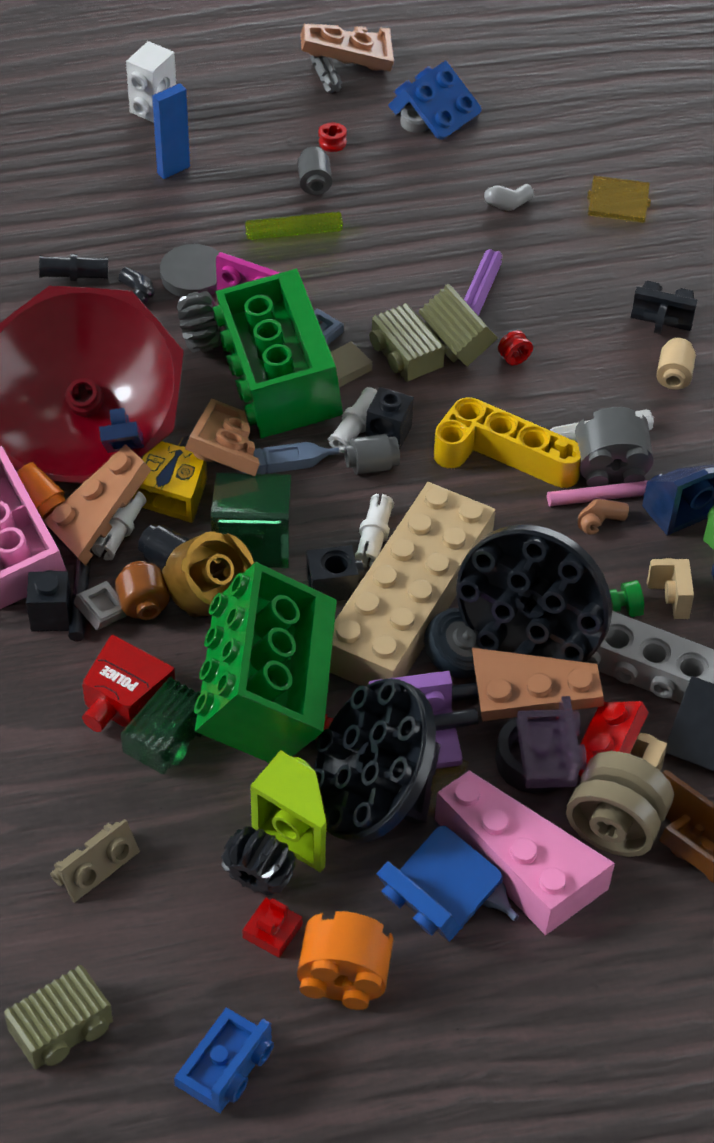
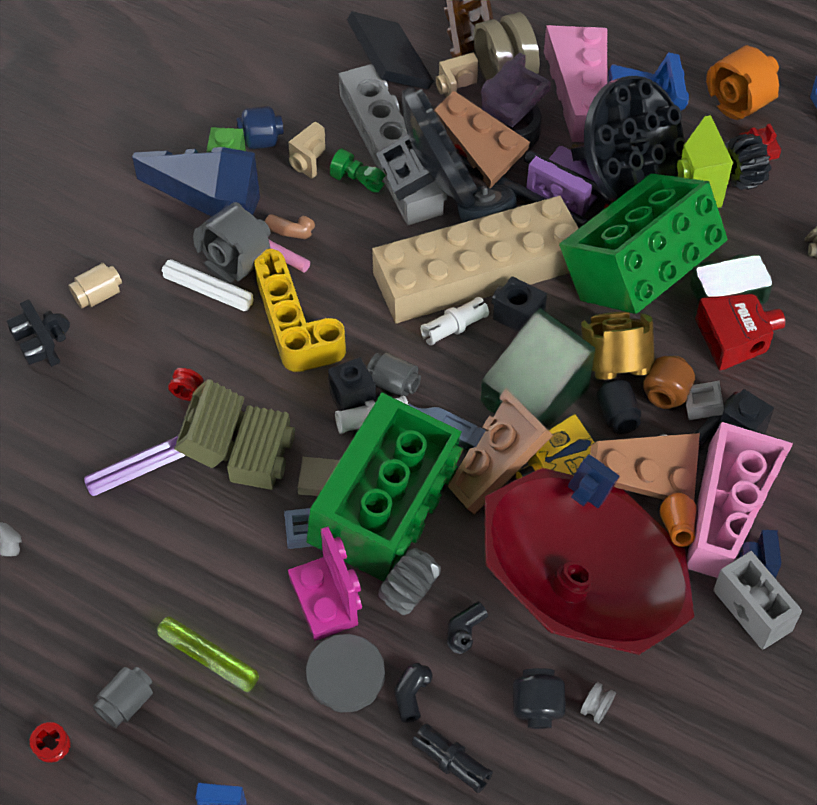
camera: 135 degrees left, 5 degrees up
red bracket [572,701,649,778] -> none

